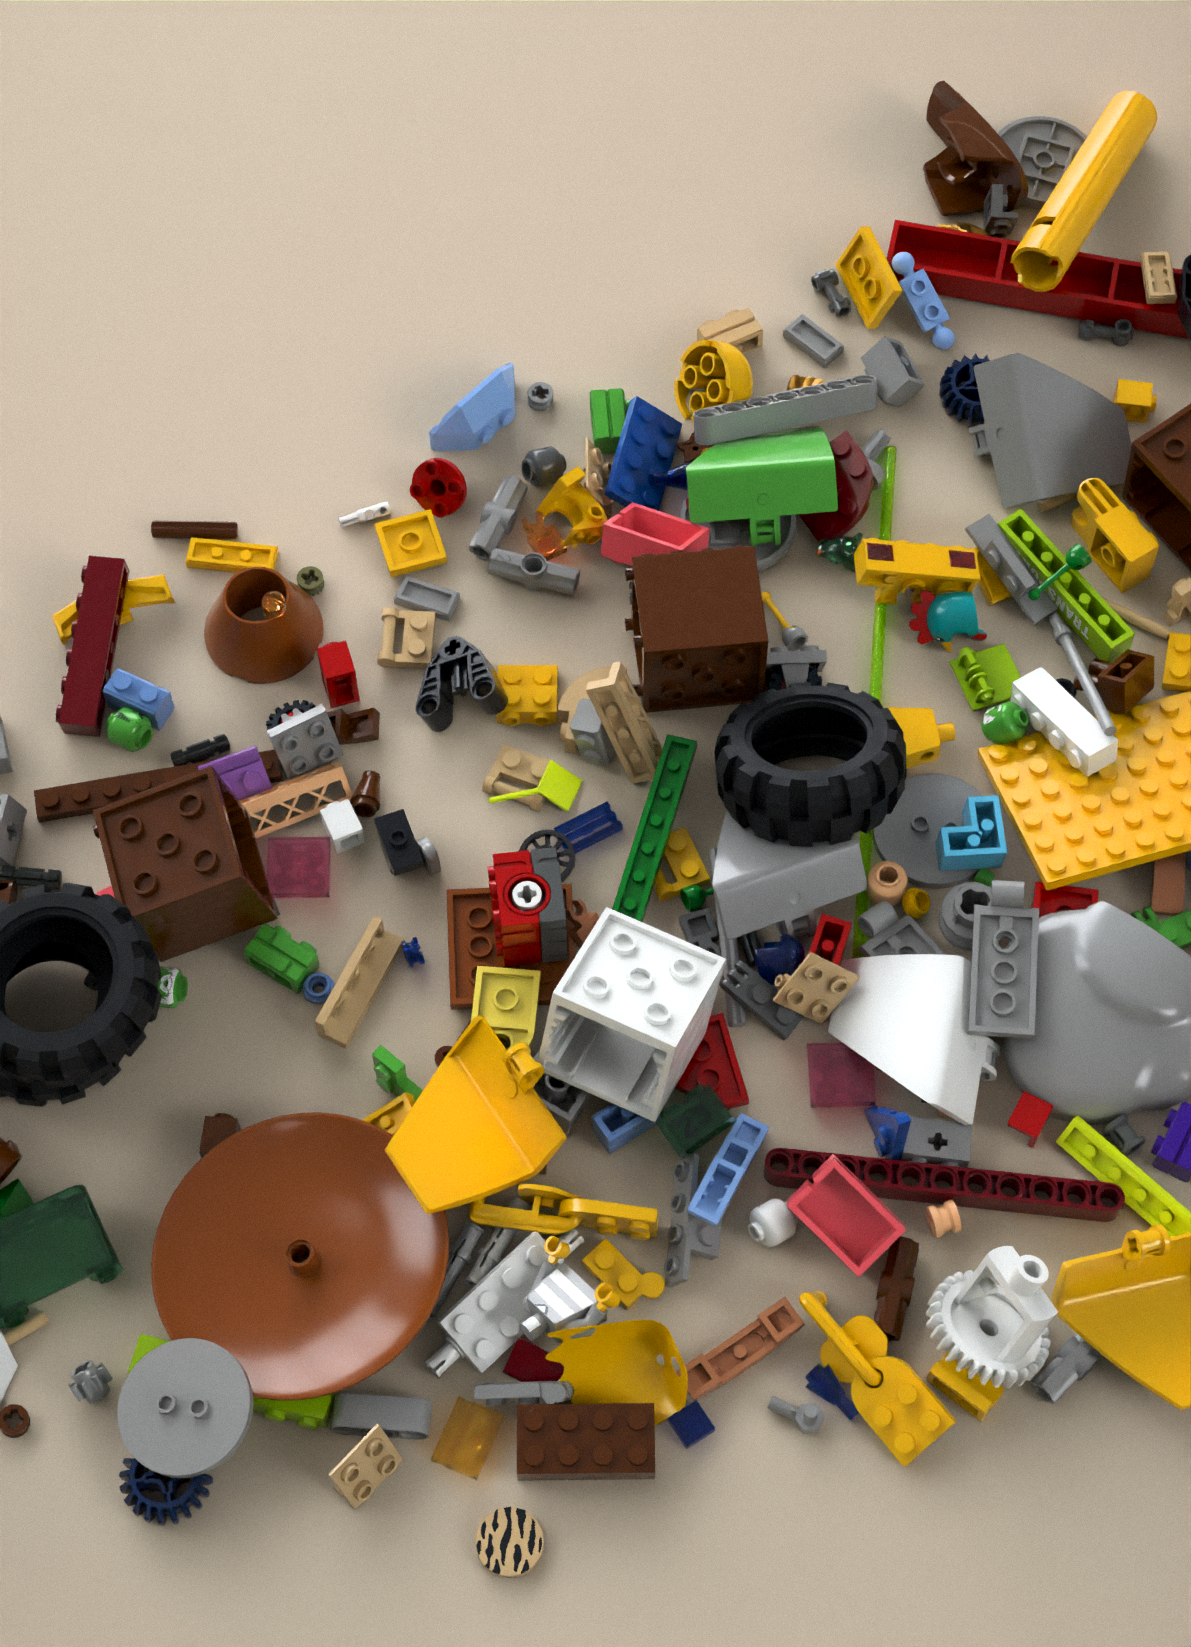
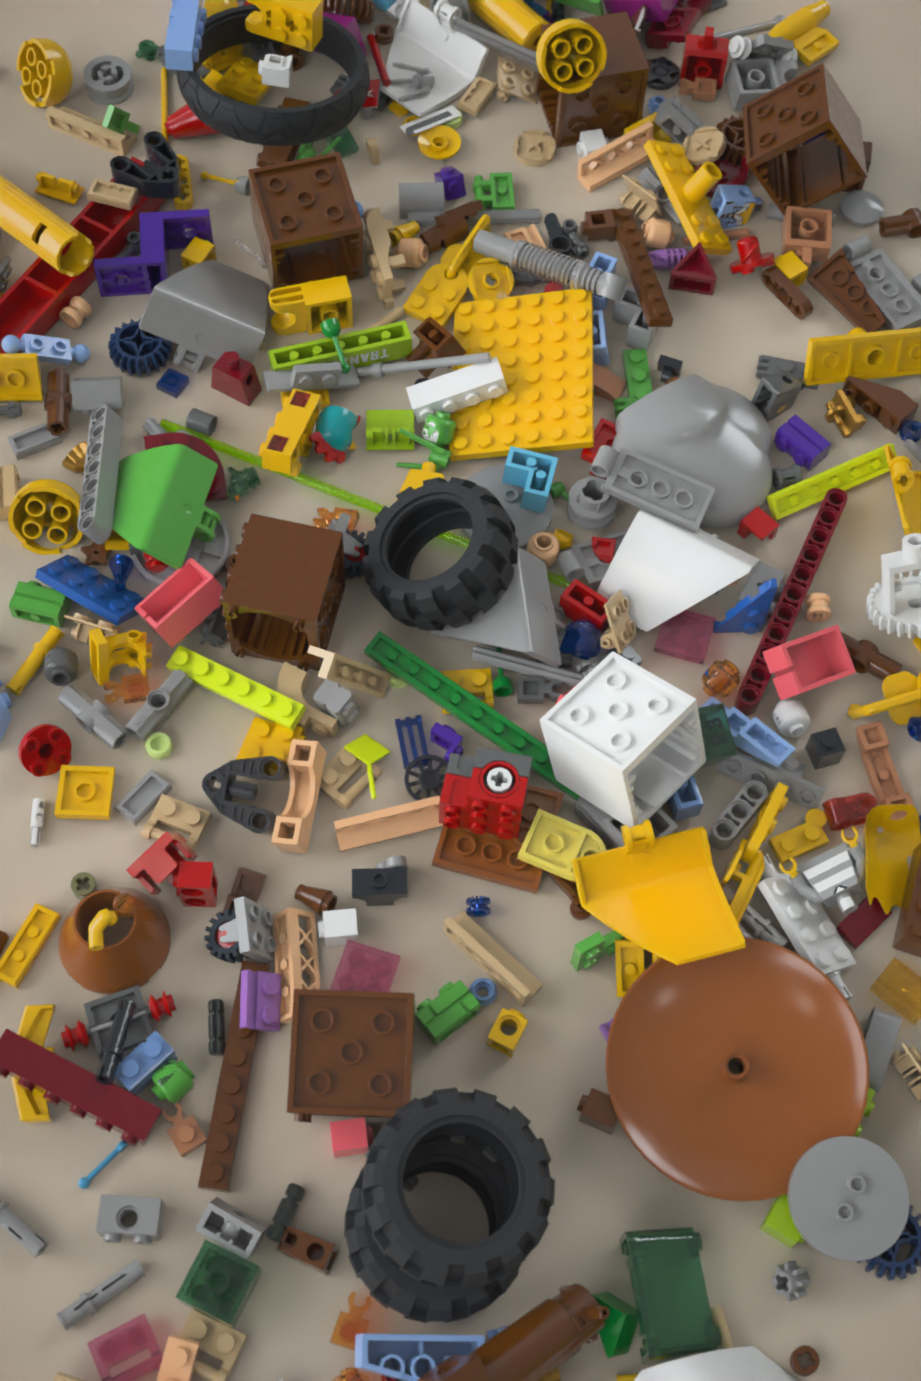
camera: 75 degrees left, 0 degrees up
light grey hinge [474,1381,575,1405] -> none
none -> yellow pin [5,625,64,696]
none -> yellow hinge [34,171,85,205]
none -> reddish brown piece [44,368,72,436]
none -> light nougat wheel [59,296,92,329]
none -> dark grey plate [61,985,177,1059]
none -> dark azure hinge [78,1140,128,1189]
none -> yellow arm [88,908,117,951]
none -> dark purple bracket [94,209,214,297]
none -> black pin [95,999,137,1085]
none -> panel [126,831,198,895]
none -> yellowish green tile [145,732,173,760]
none -> clear blue tile [156,368,190,399]
none -> nougat plate [162,1102,207,1158]
none -> neon yellow plate [166,645,307,731]
none -> dark grey beam [186,408,218,437]
none -> dark red torso [211,351,262,406]
none -> light nougat arch [271,739,327,854]
none -> clear orange plate [313,507,360,534]
none -> light nougat fence [334,795,443,852]
none -> bright green plant [396,428,452,473]
none -> dark purple bracket [430,722,464,762]
none -> yellow brick [486,1008,528,1058]
none -> red tile [591,536,617,564]
none -> clear orange head [701,660,740,698]
none -> light grey beam [709,780,767,850]
none -> black brick [805,727,846,770]
none -> clear red piece [822,792,878,831]

